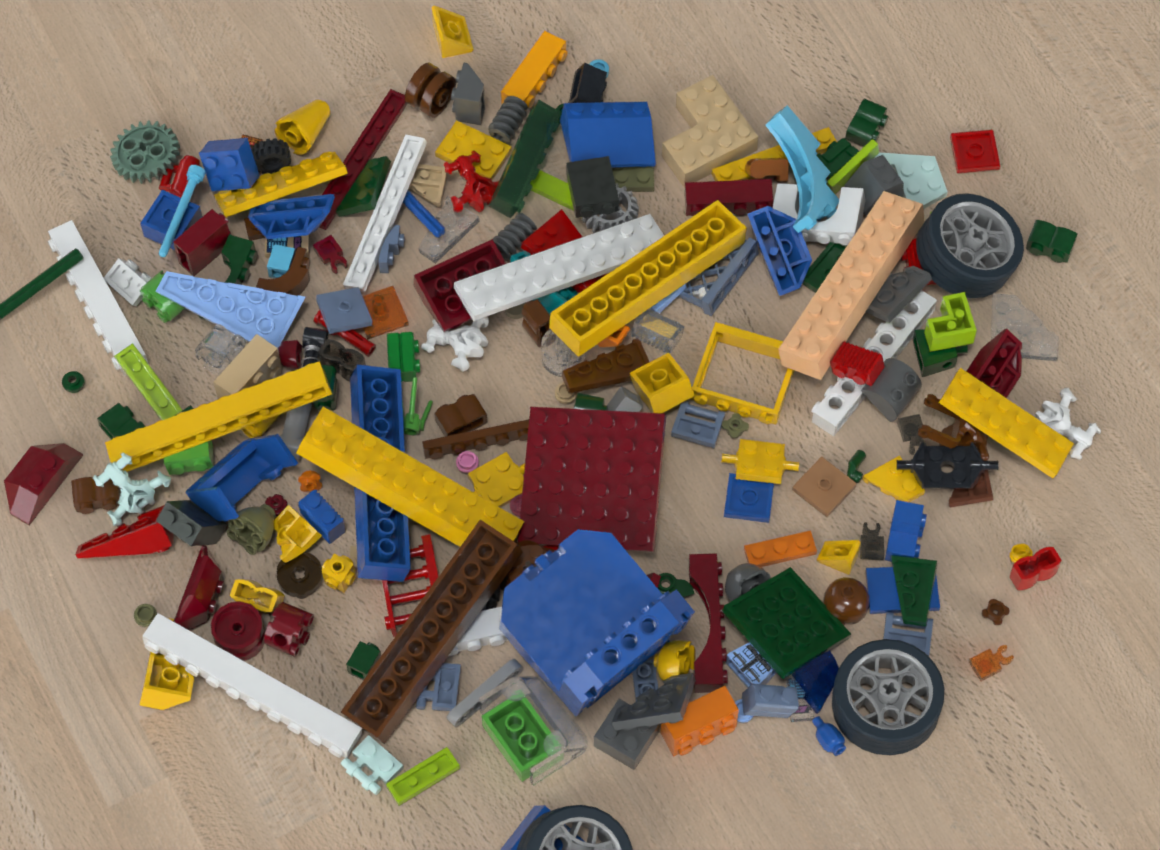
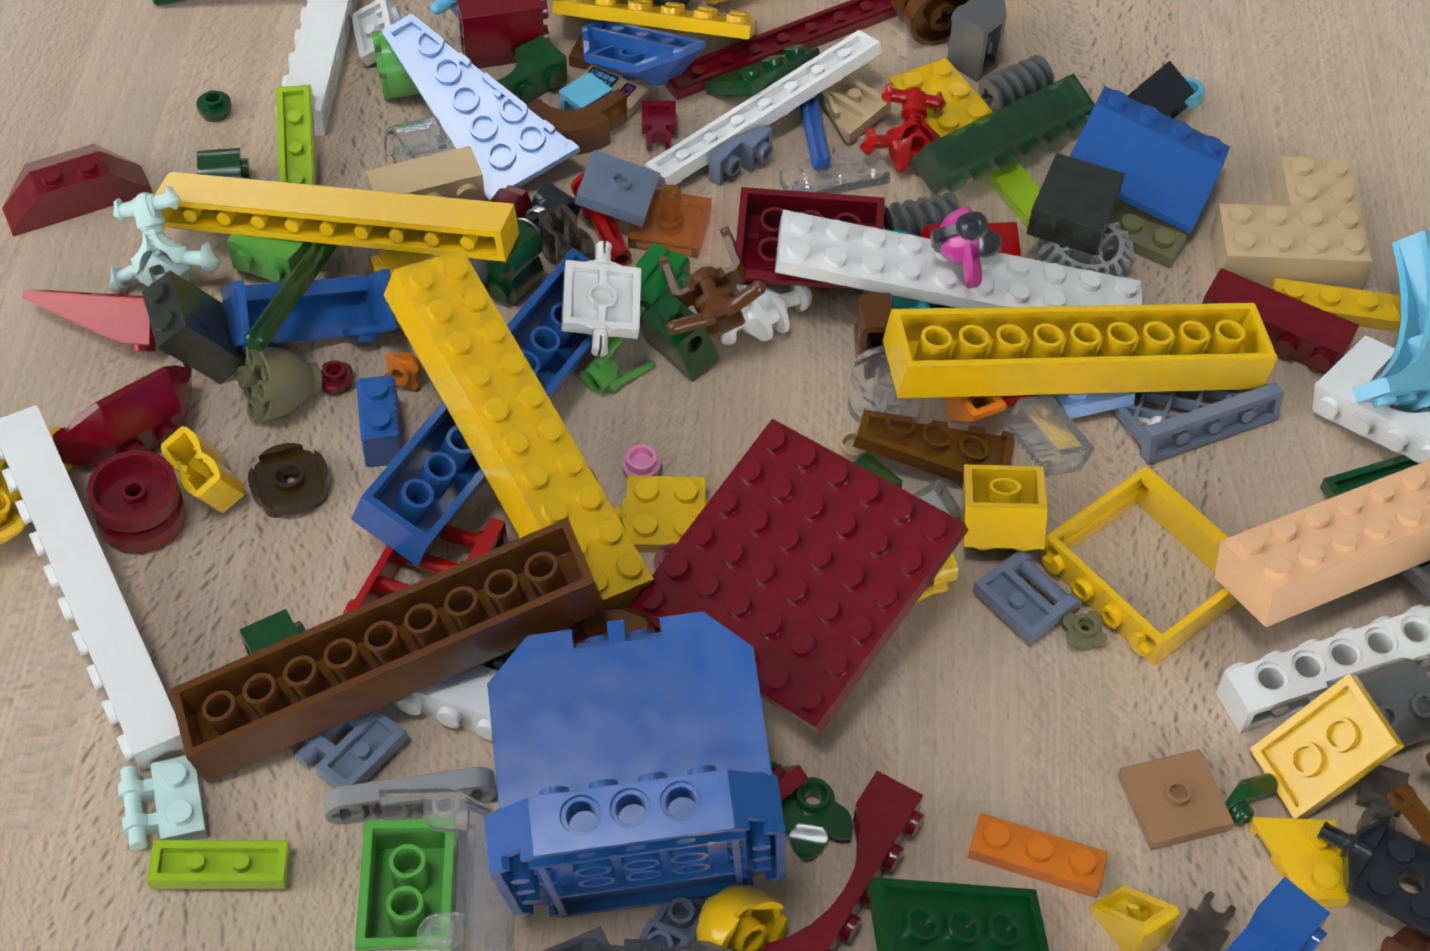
camera: 30 degrees right, 10 degrees down
reddish brown brick [71,475,121,514] -> none
olive plate [134,604,157,627] -> none
dark red brick [264,602,314,657] -> none
yellow slope [274,504,322,563] -> none
yellow brick [321,553,357,593] -> none
reddish brown plate [422,419,529,459] -> none
reddish brown brick [435,394,487,436] -> none
light orange brick [501,31,568,111] -> none
yellow plate [721,439,799,484] -> none
blue tile [724,473,774,523] -> none
dark grey cylinder [725,563,771,601] -> none
dark orange leg [745,158,788,181] -> none
blue wedge [747,206,812,296] -> none
red brick [830,341,885,386] -> none
none -> dark green axle [245,243,338,352]
none -> white plate [561,241,641,357]
none -> dark green torso [642,293,720,382]
none -> reddish brown piece [658,226,766,338]
none -> cap [930,206,1002,289]
none -> yellow plate [1250,673,1404,819]

